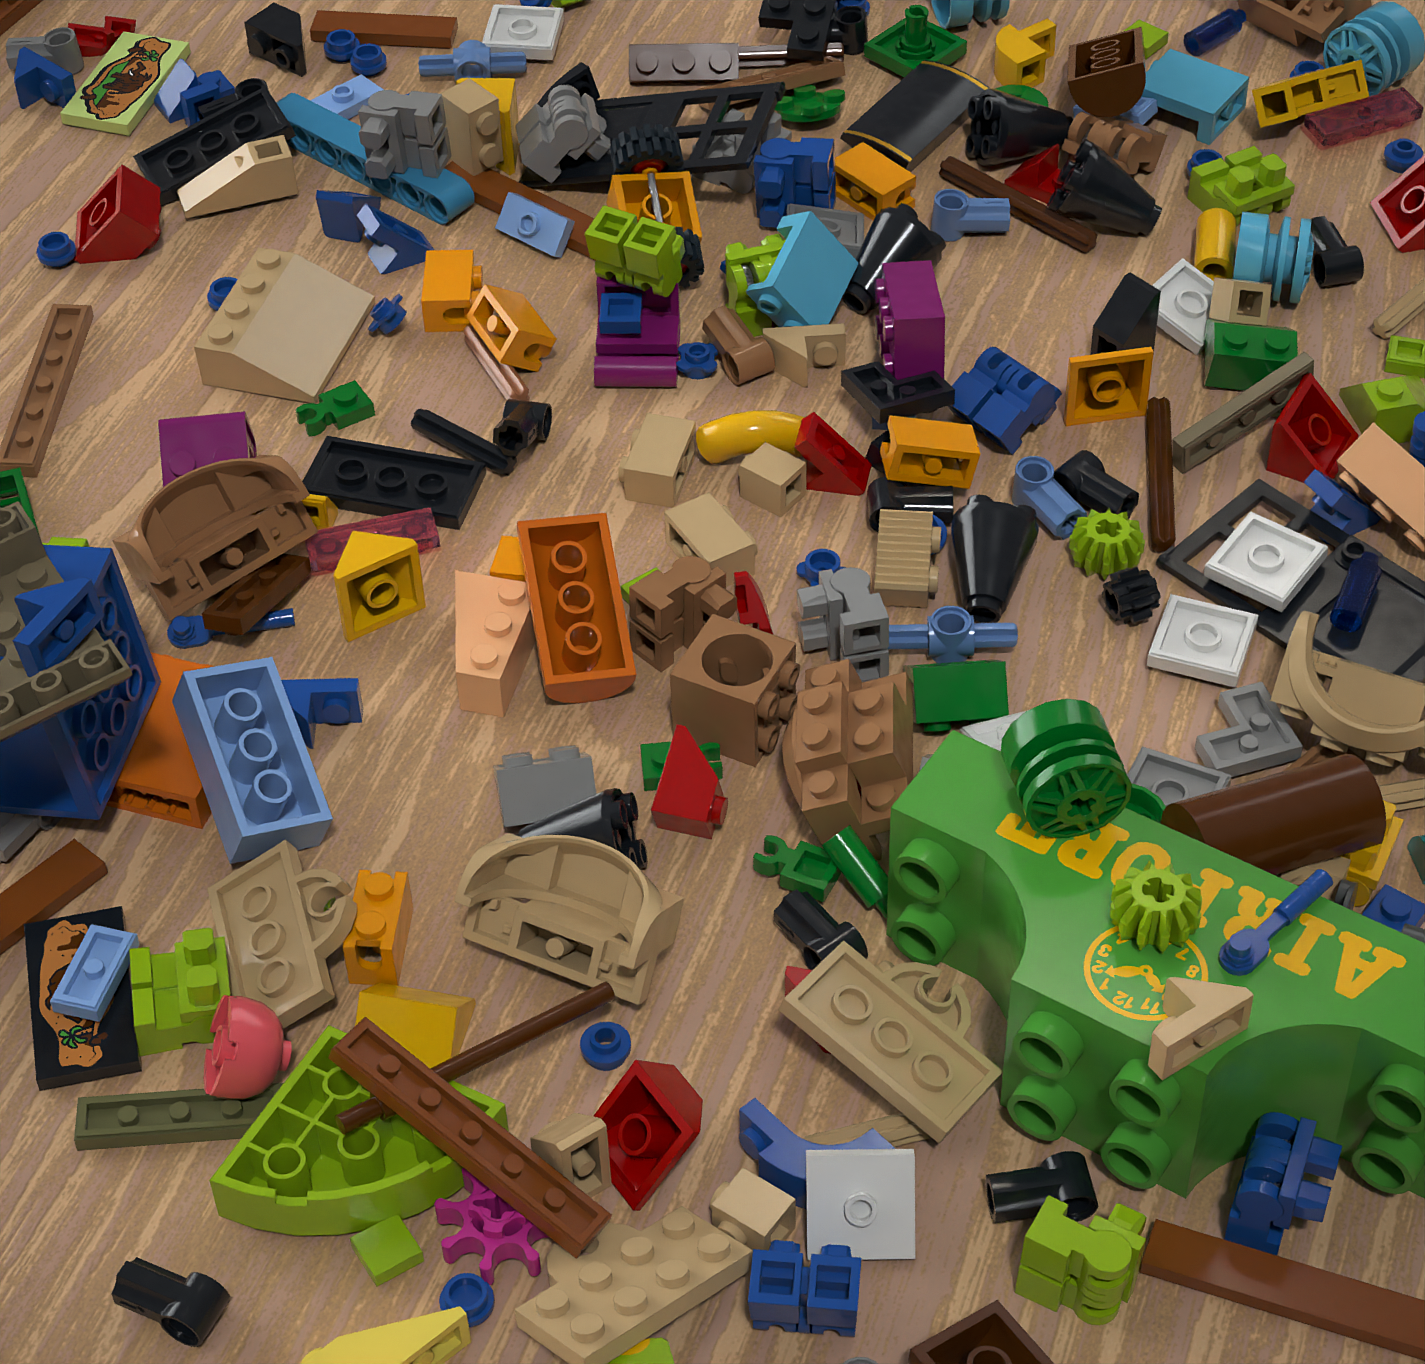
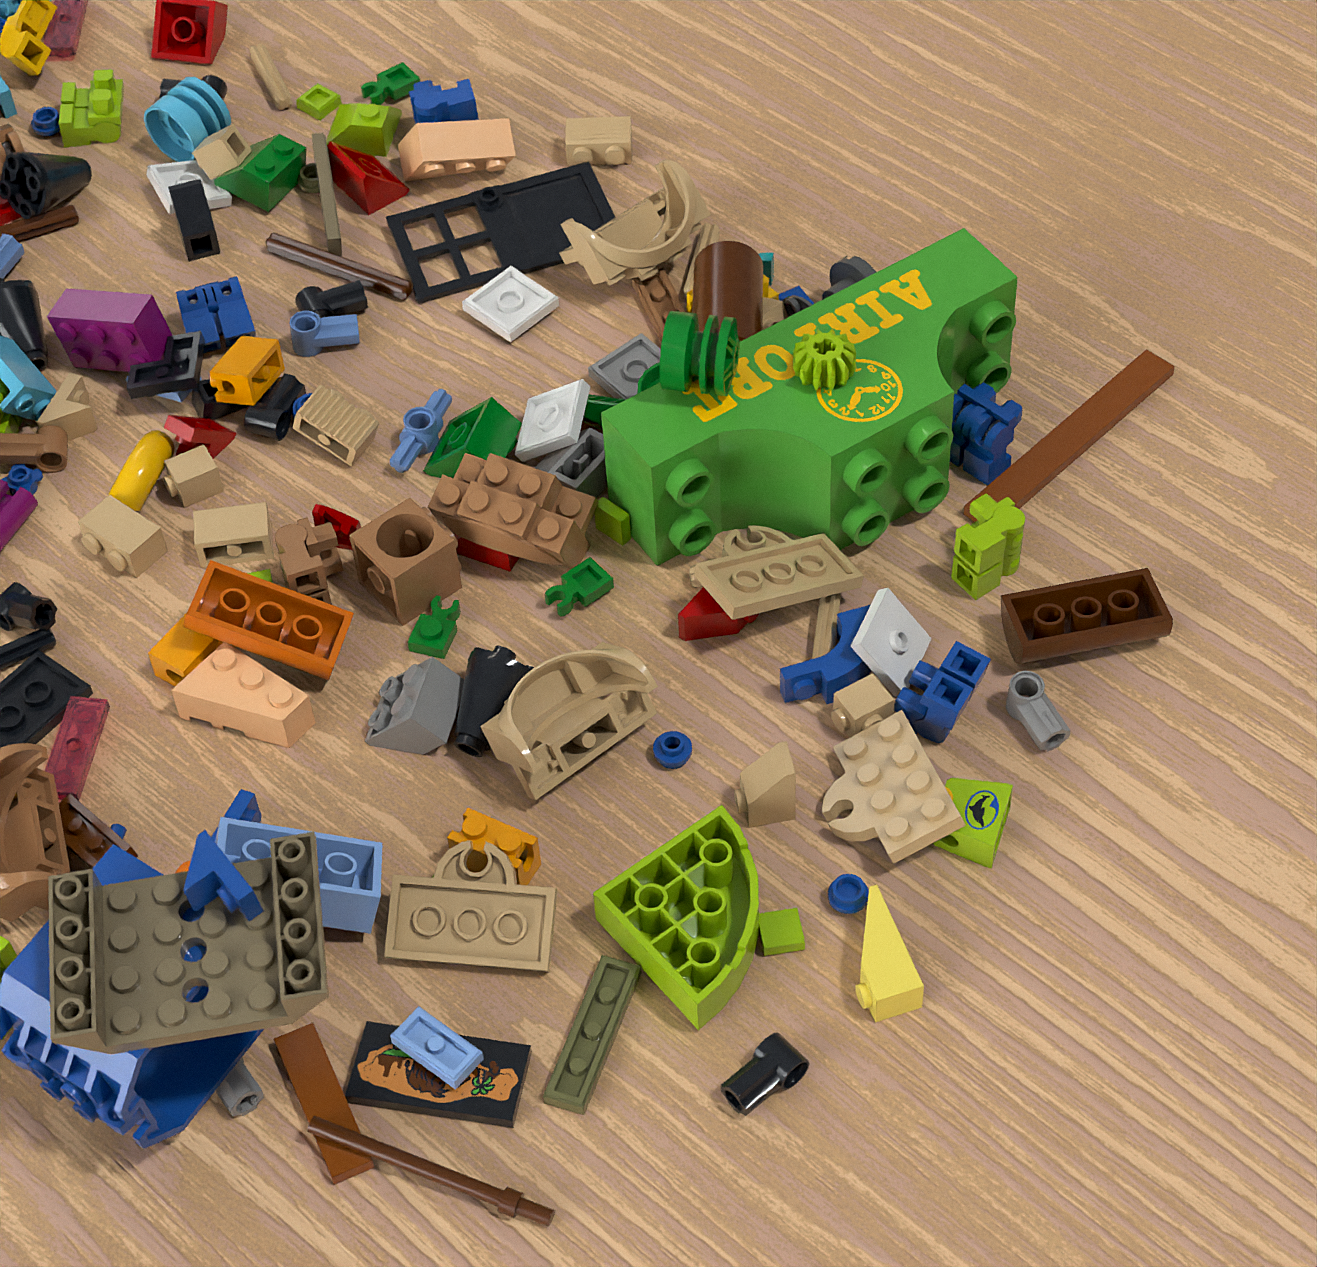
camera: 65 degrees left, 5 degrees up
lime hips [129,928,231,1057] -> none
coral cylinder [203,995,292,1099] -> none
dark orange tile [328,1017,612,1259] -> none
yellow slope [333,531,426,642] -> none
reddish brown bar [335,981,615,1135] -> none
yellow slope [355,983,476,1068] -> none
dark pink gear [434,1168,550,1285] -> none
red slope [593,1060,703,1211] -> none
red slope [651,724,728,840] -> none
black piece [774,889,868,970] -> none
blue plate [797,549,846,587] -> none
light grey hips [797,567,889,683] -> none
green cylinder [822,825,888,919] -> none
black cone [951,494,1039,623] -> none
black piece [985,1151,1099,1223] -> none
light orange slope [1063,347,1154,427] -> none
lime gear [1069,508,1145,581] -> none
black gear [1102,567,1161,624] -> none
tan slope [1148,977,1254,1080] -> none
yellow brick [1194,208,1236,281] -> none
light grey plate [1195,682,1303,777] -> none
white plate [1204,511,1328,612] -> none
blue piece [1219,869,1333,976] -> none
blue slope [1304,469,1381,545] -> none
clear blue cylinder [1330,552,1382,632] -> none
blue plate [1384,139,1423,173] -> none

